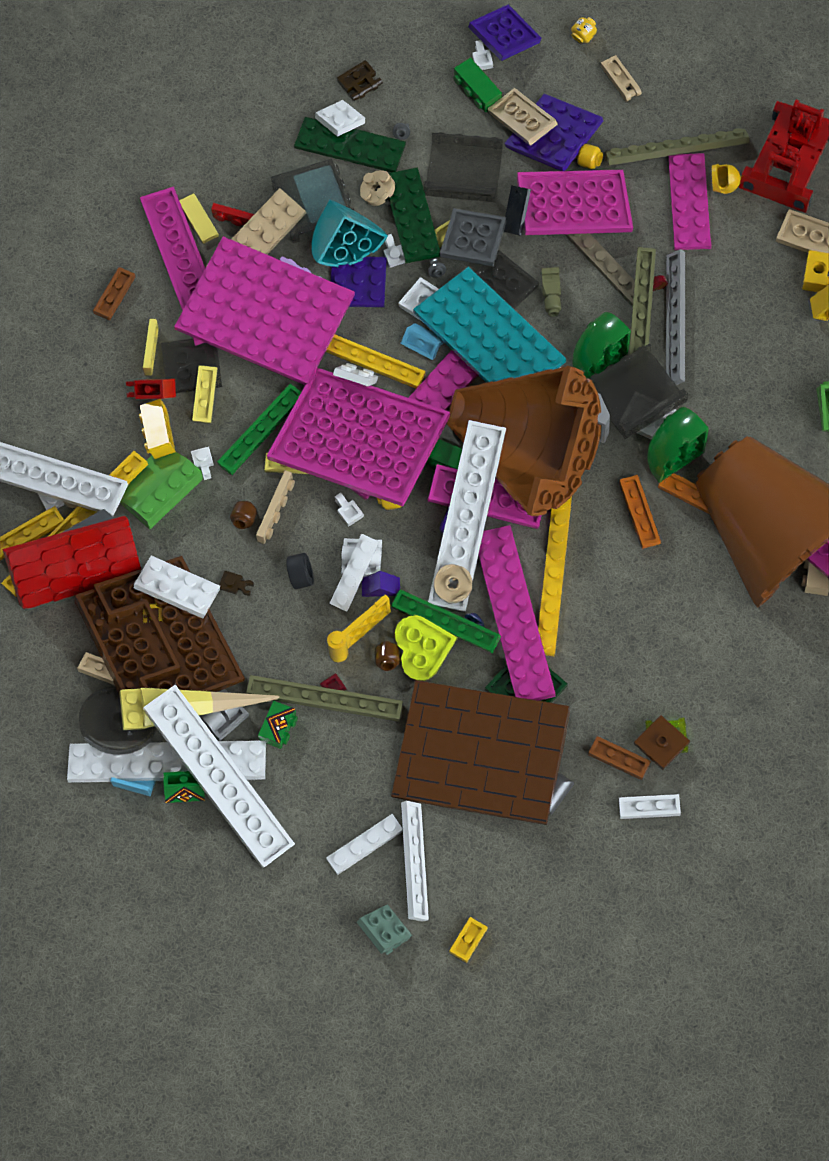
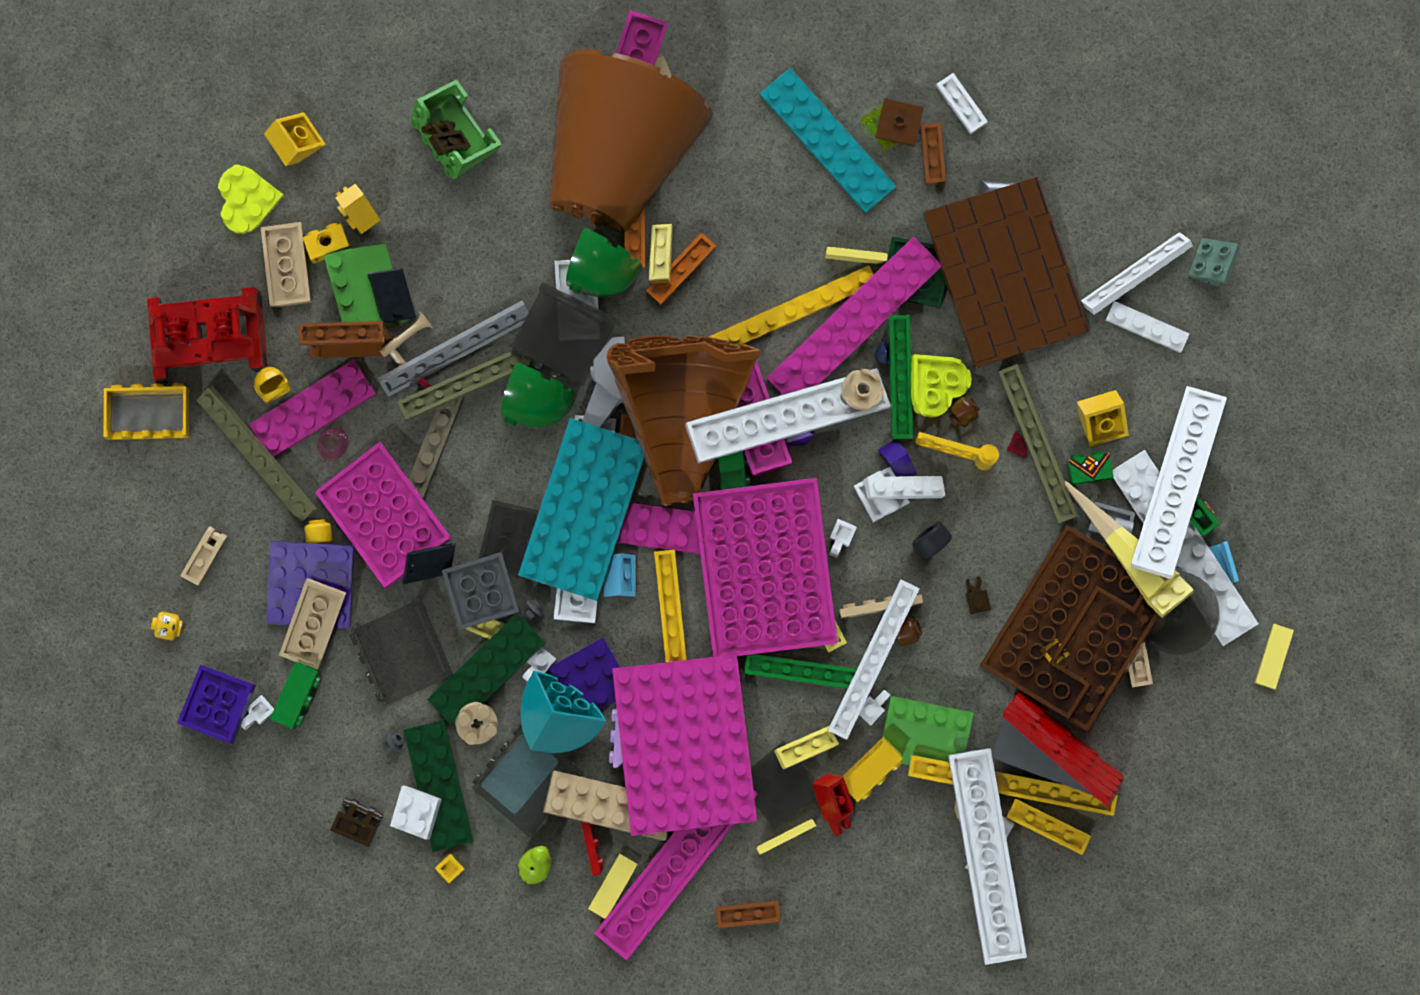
camera: 125 degrees left, 15 degrees up
white plate [134,556,220,618] -> none
white plate [333,363,379,386] -> none
yellow plate [449,917,488,963] -> none
olive piece [541,267,561,317] -> none
none -> clear window [103,383,190,440]
none -> dark orange panel [299,321,392,359]
none -> clear pink piece [317,428,349,461]
none -> bright green slope [324,244,407,326]
none -> black container [368,268,416,323]
none -> tan piece [379,311,433,367]
none -> yellow plate [435,854,465,884]
none -> lime piece [518,846,552,885]
none -> light yellow tile [649,224,673,284]
none -> teal plate [760,68,896,213]
none -> light yellow tile [825,247,888,265]
none -> white plate [828,579,920,739]
none -> yellow slope [1077,390,1129,447]
none -> light yellow tile [1254,624,1294,690]

